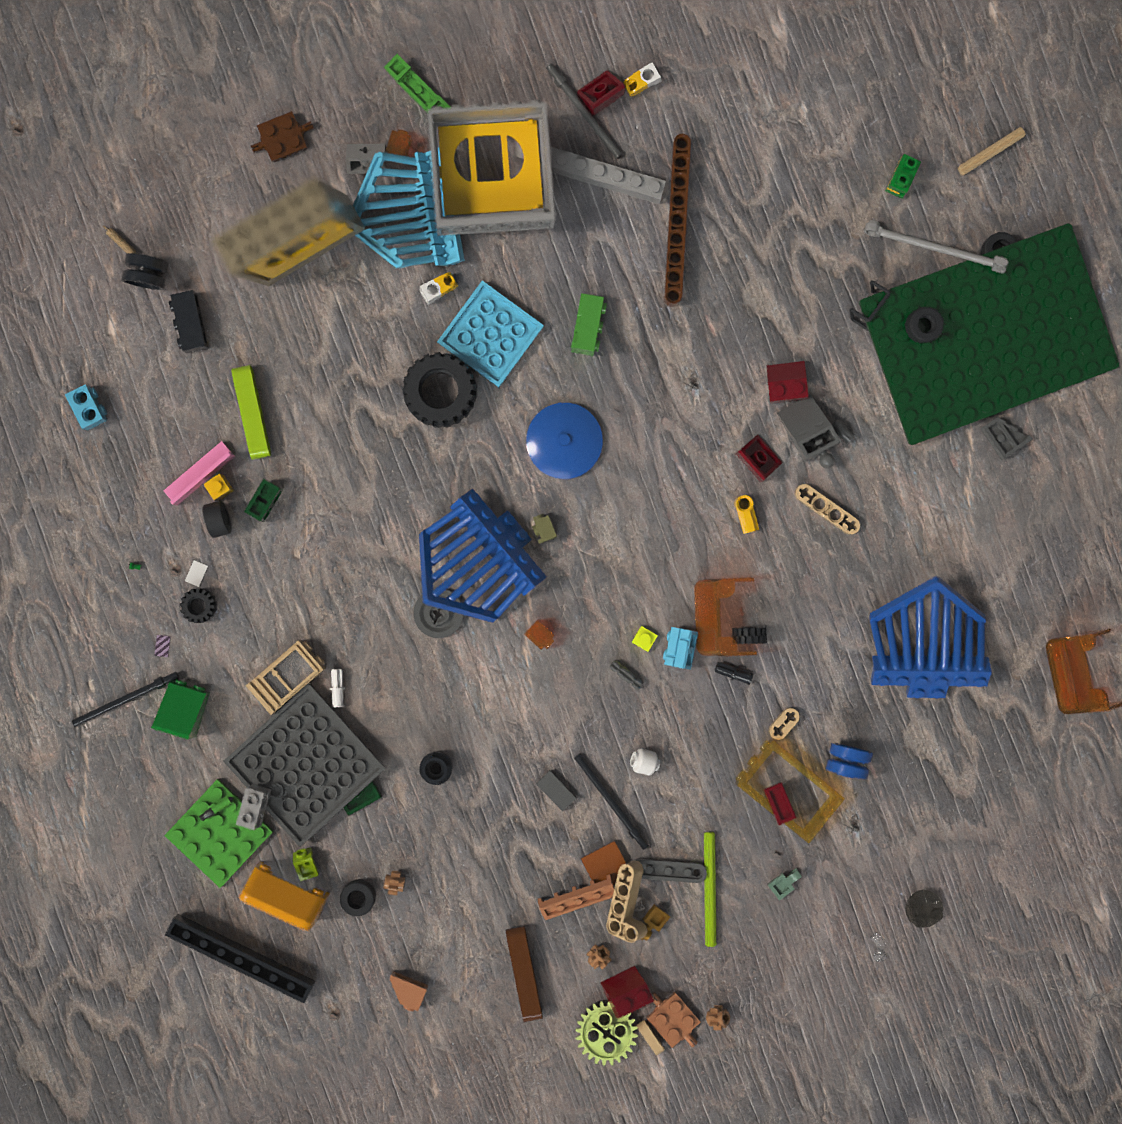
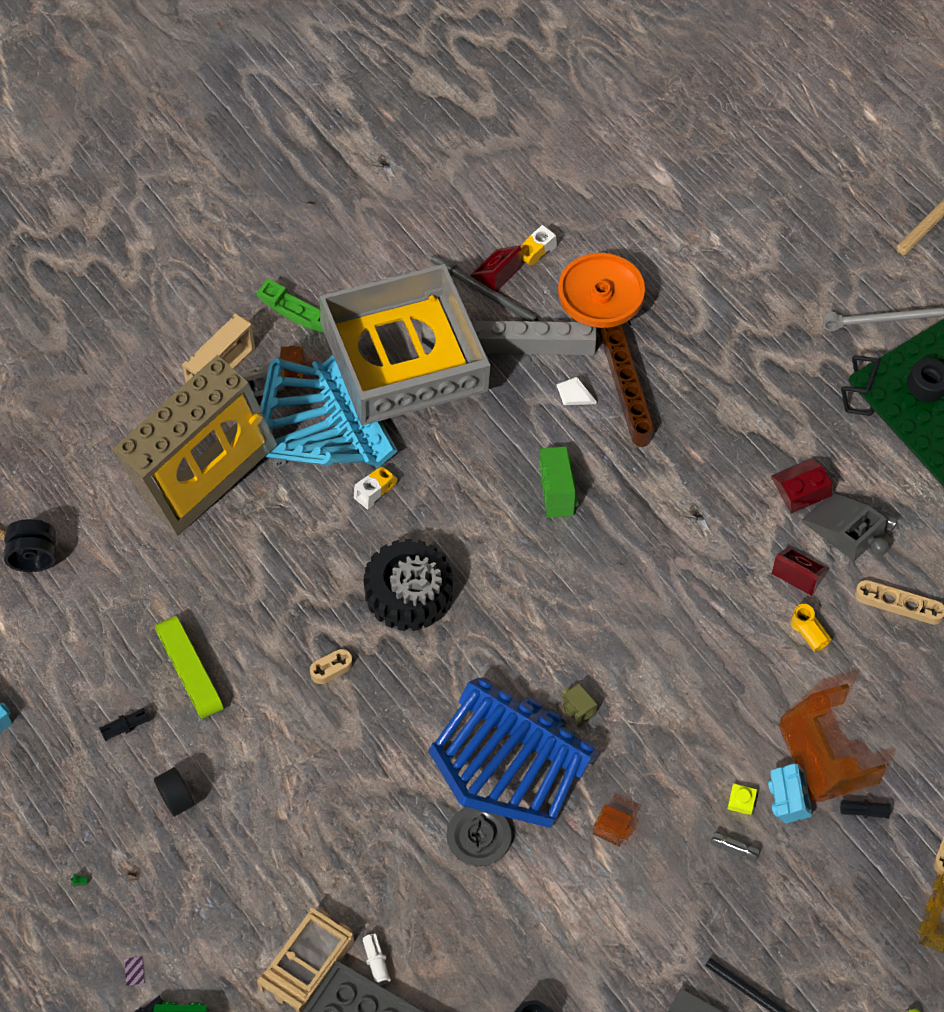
camera: 15 degrees left, 30 degrees down
bright pink panel [163,441,235,506] -> none
black brick [169,290,209,354] -> none
black tyre [180,589,217,623] -> none
white sticker [185,560,208,587] -> none
yellow brick [203,474,234,501] -> none
dark green brick [244,479,284,522] -> none
reddish brown plate [251,111,314,163] -> none
medium azure plate [437,280,544,388] -> none
blue dish [526,402,603,479] -> none
white head [630,749,660,776] -> none
black tyre [732,627,767,644] -> none
green hips [885,154,921,199] -> none
none -> black pin [99,707,150,741]
none -> tan door [182,314,255,382]
none -> tan beam [310,649,352,684]
none -> light grey gear [390,555,442,606]
none -> white piece [556,377,597,405]
none -> orange dish [558,253,645,328]

